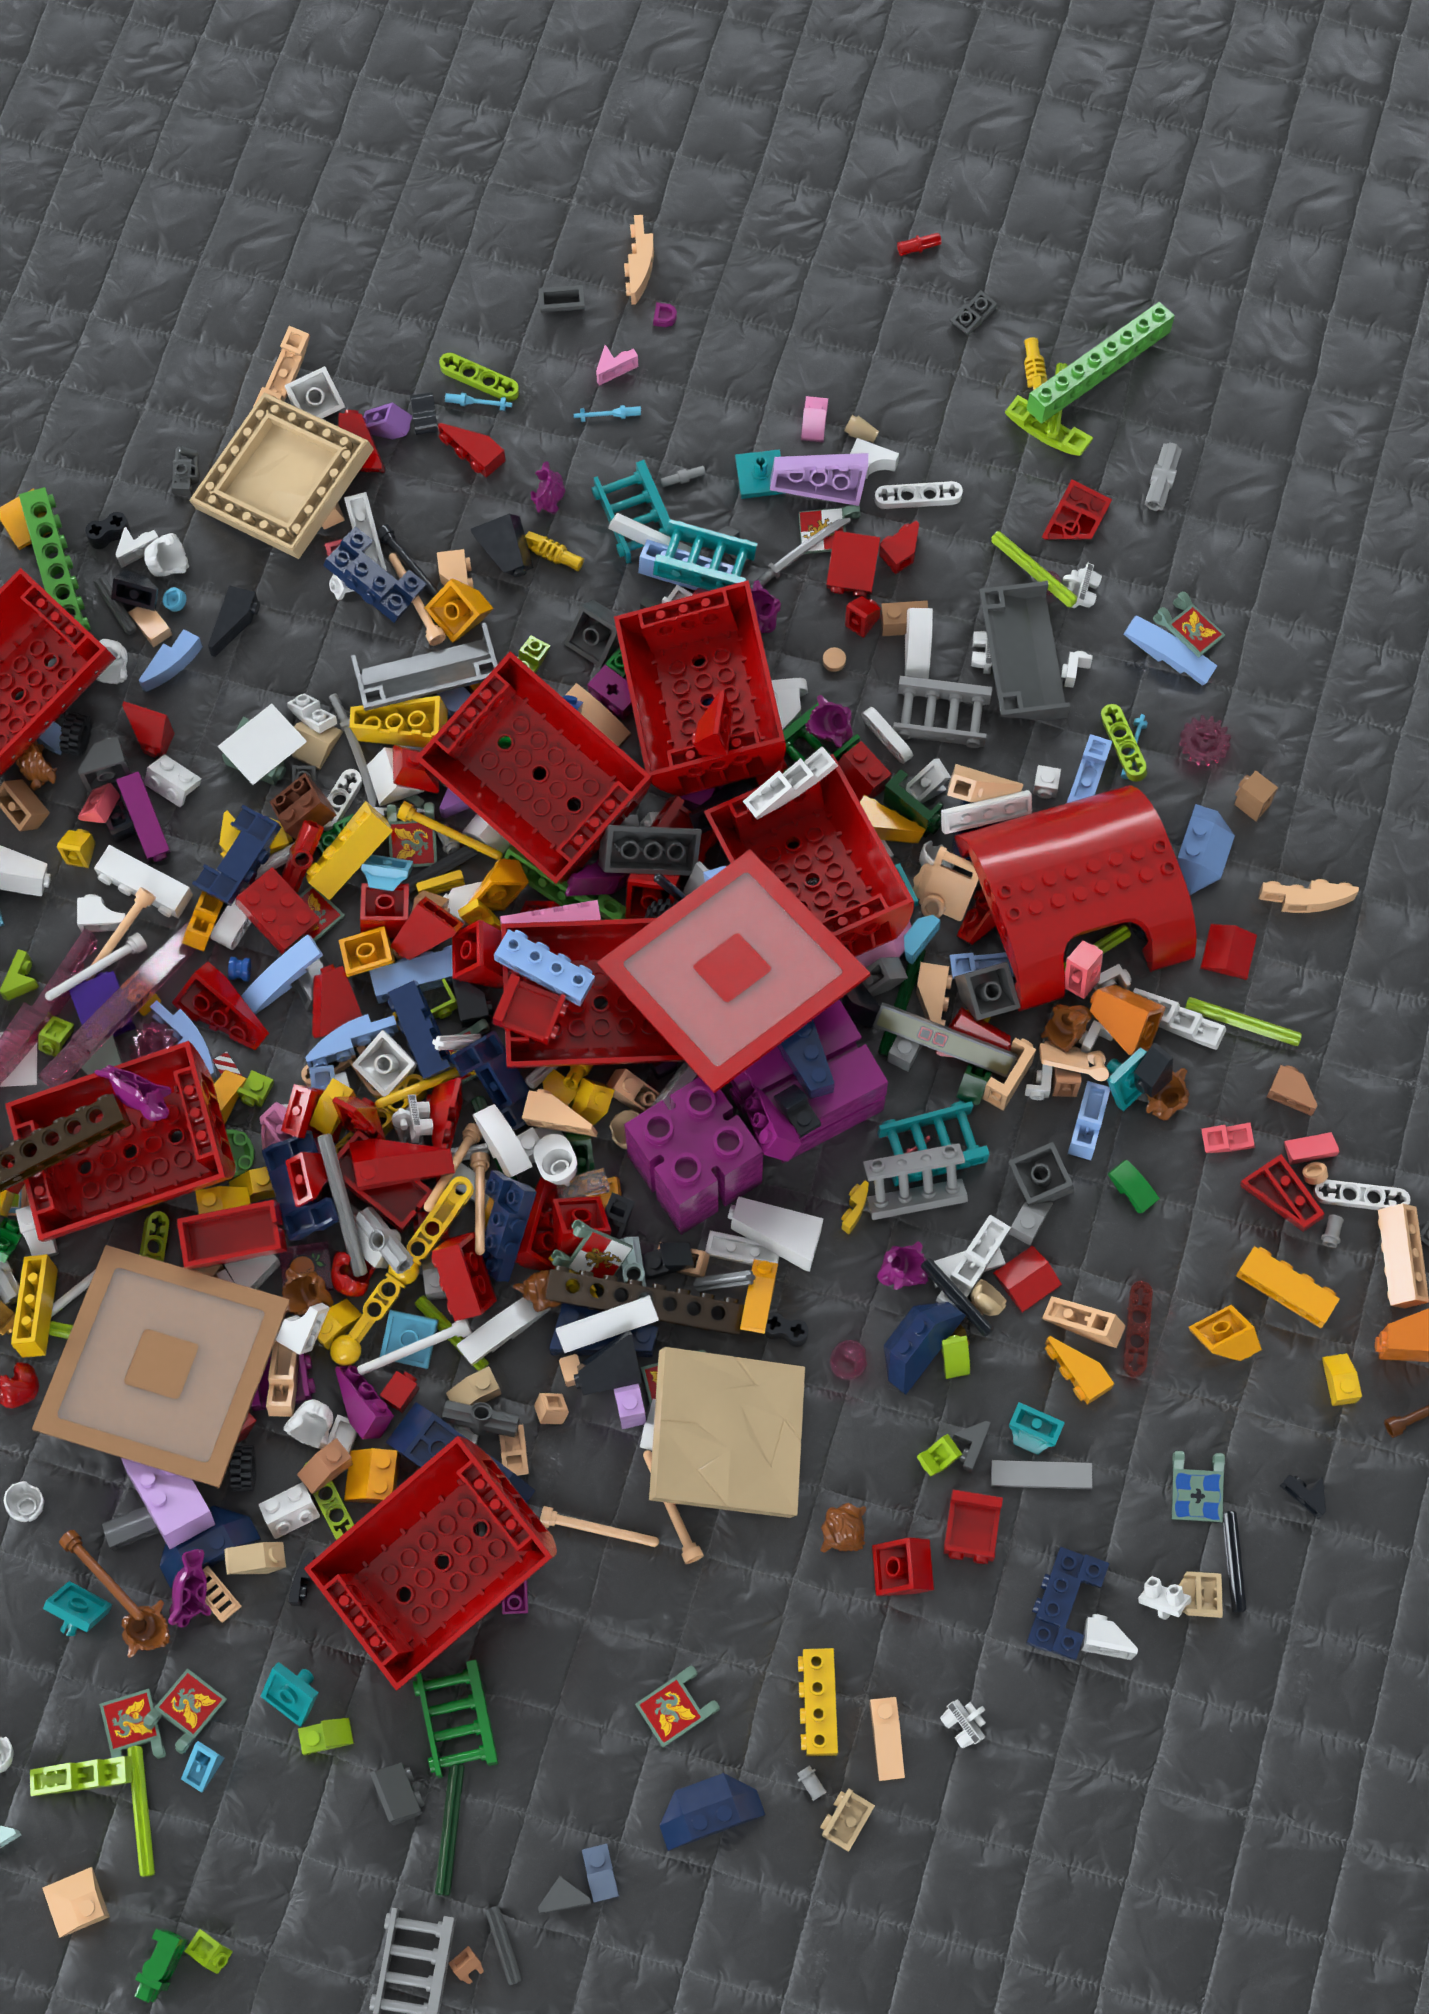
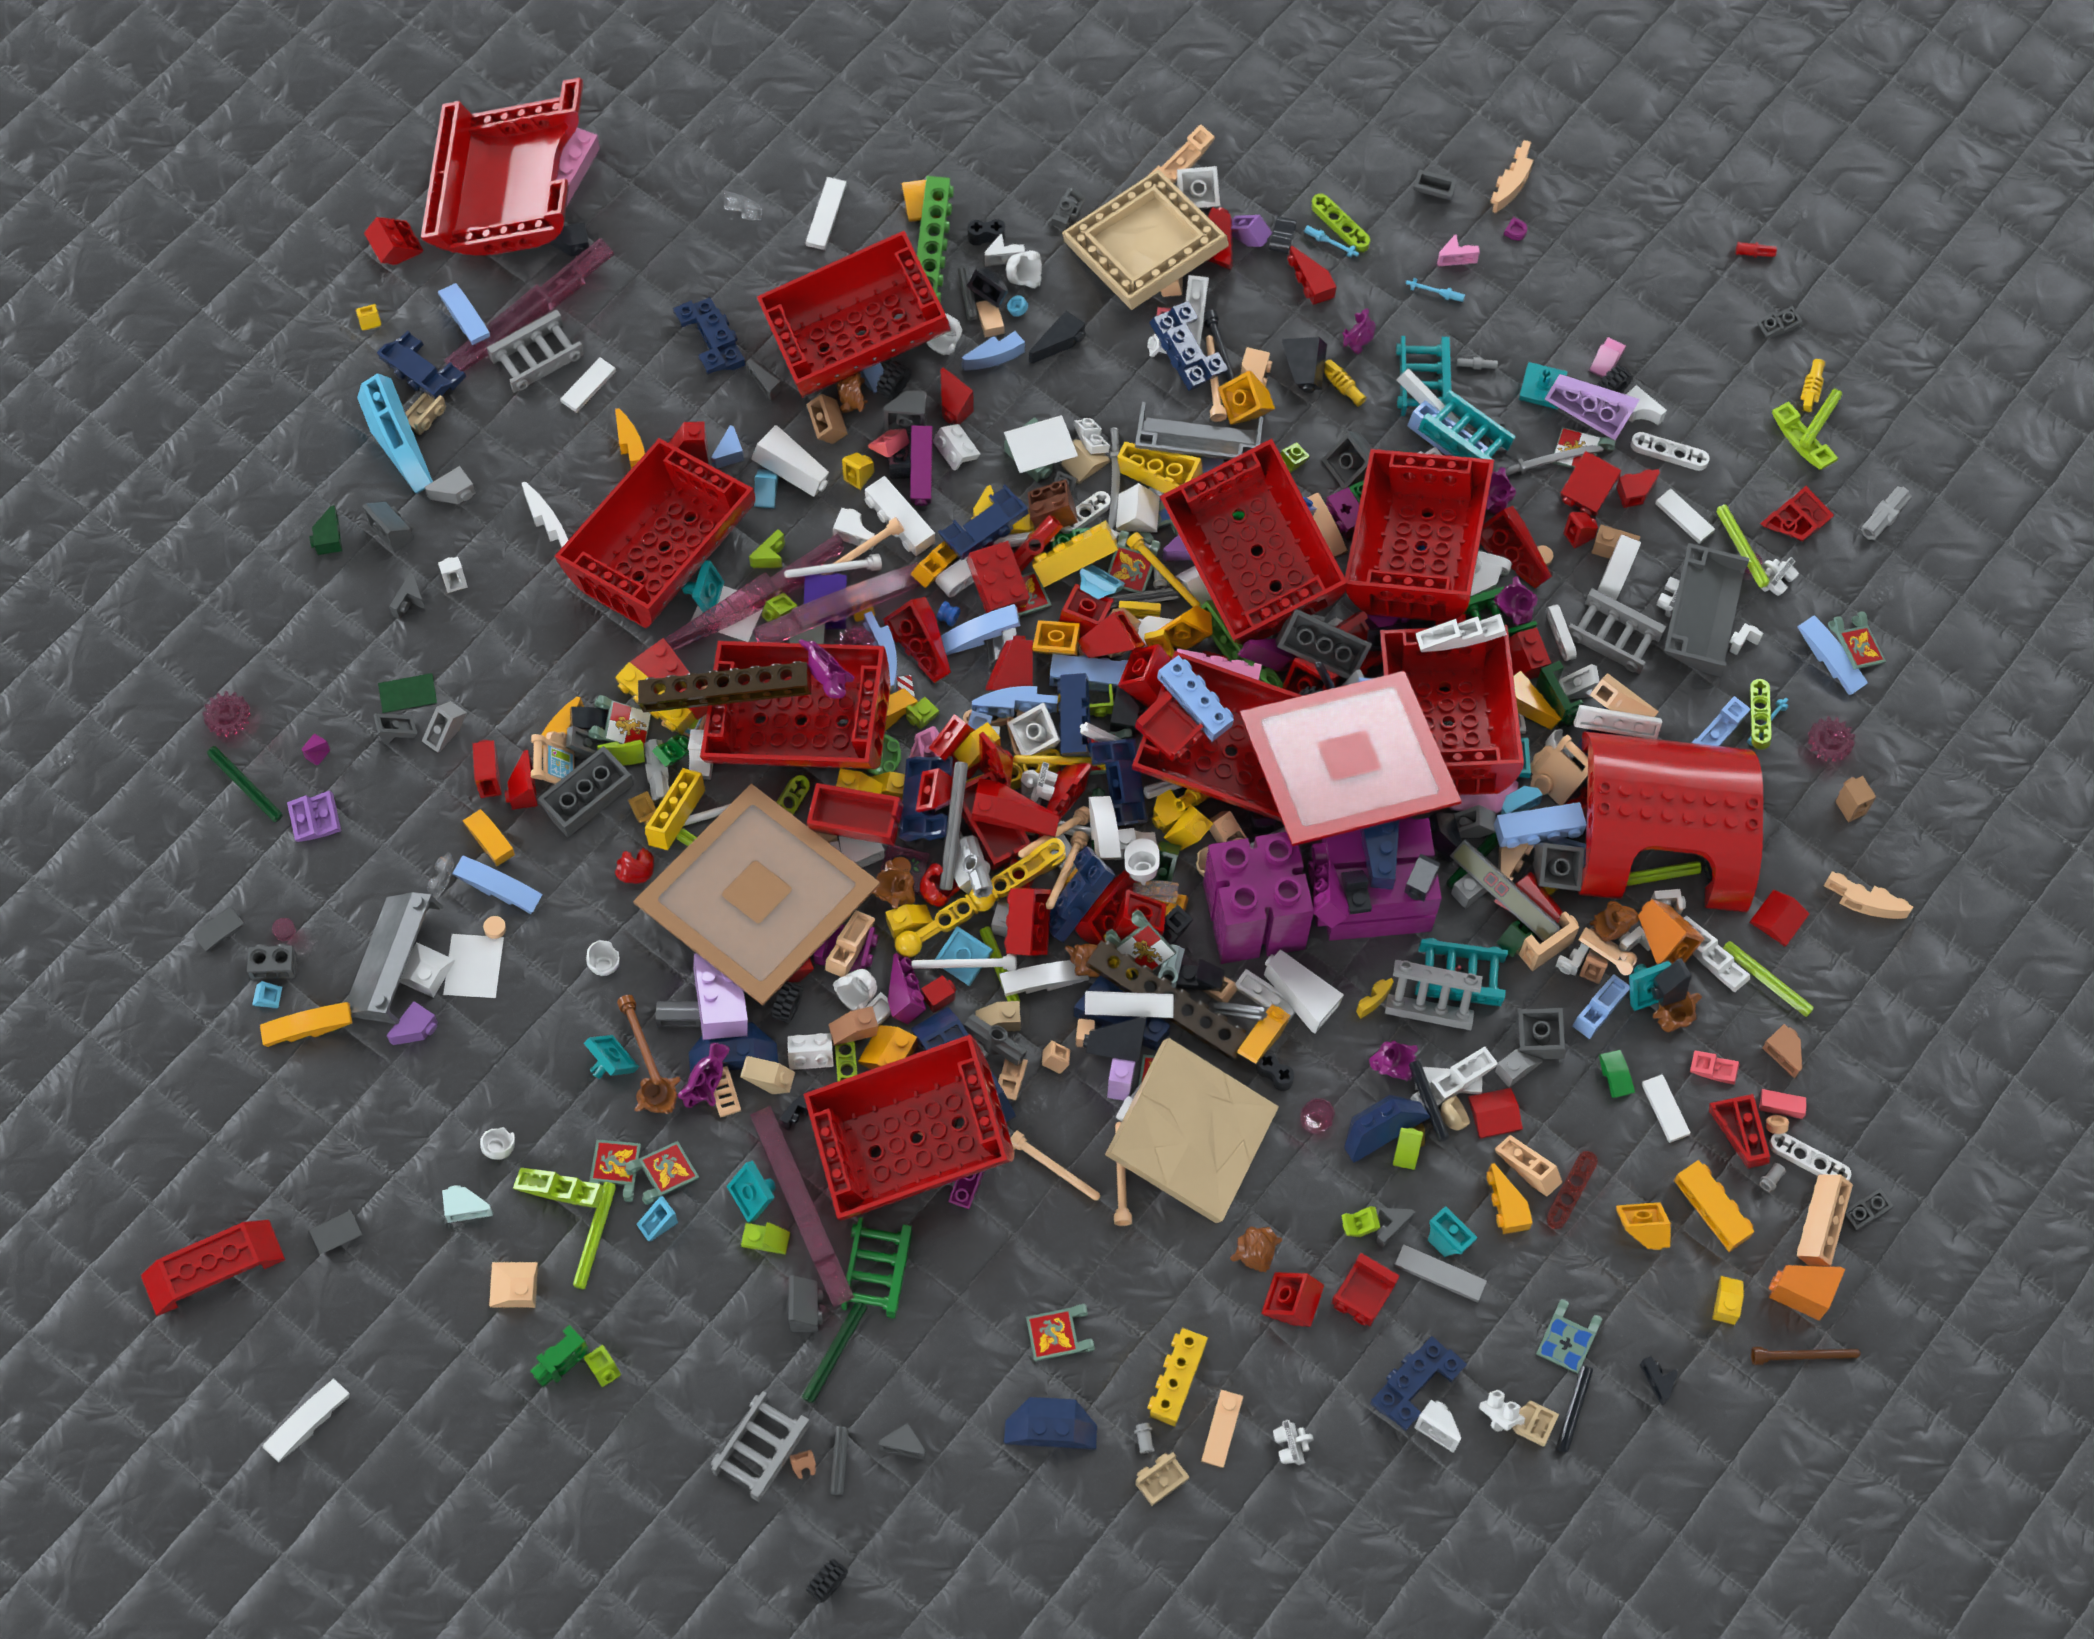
camera: 20 degrees right, 5 degrees down
white arch [276,1303,330,1355] -> none
red slope [393,745,439,794] -> none
light nougat slope [522,1089,598,1137] -> none
sand blue slope [582,1844,619,1903] -> none
red slope [692,691,734,756] -> none
tan cone [844,415,879,443] -> none
bright green brick [1026,302,1175,424] -> none
white bracket [1033,765,1061,799] -> none
coral brick [1065,940,1103,999] -> none
medium blue wedge [1177,804,1235,895] -> none
none -> clear pink slope [750,1106,855,1307]
none -> slope [1404,854,1441,902]
none -> red wedge [1480,506,1552,588]
none -> light blue brick [1494,802,1587,848]
none -> black tyre [1597,365,1633,393]
none -> white tile [1641,1074,1690,1143]
none -> white tile [1655,488,1715,544]

